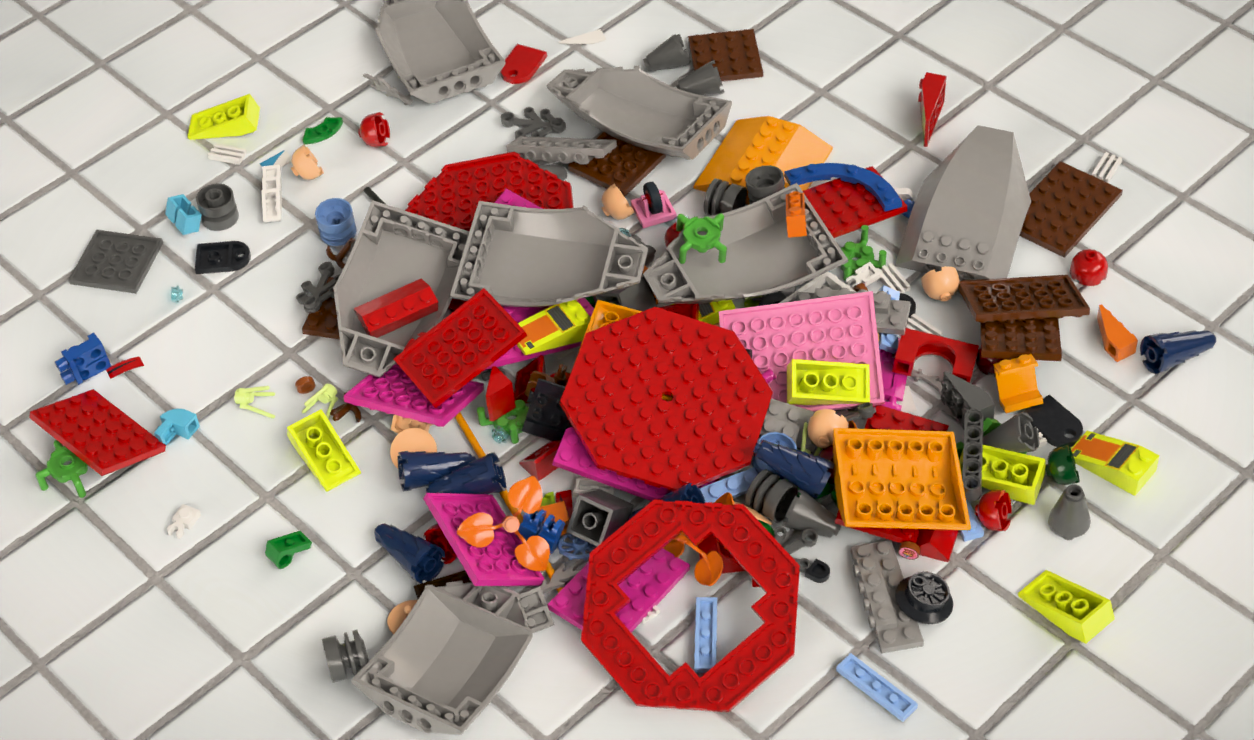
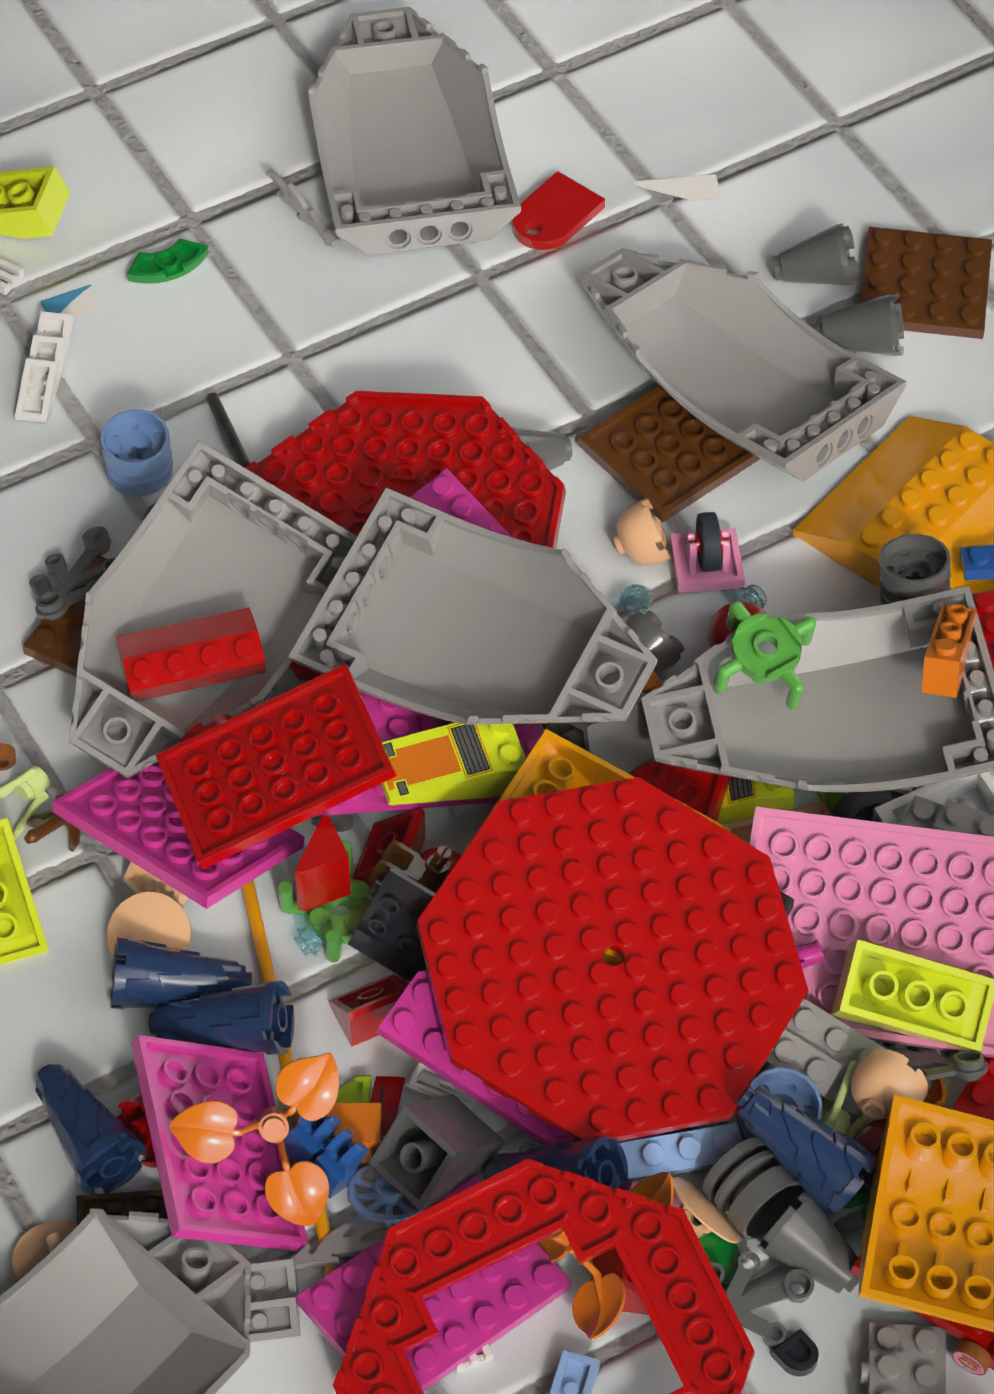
camera: 10 degrees right, 5 degrees up
light nougat cylinder [291,144,324,180] -> none
reddish brown piece [326,238,355,269] -> none
red cylinder [358,112,390,147] -> none
dark grey plant [501,107,566,139] -> none
light grey plate [506,136,617,164] -> none
dark grey wheel [703,178,747,216] -> none

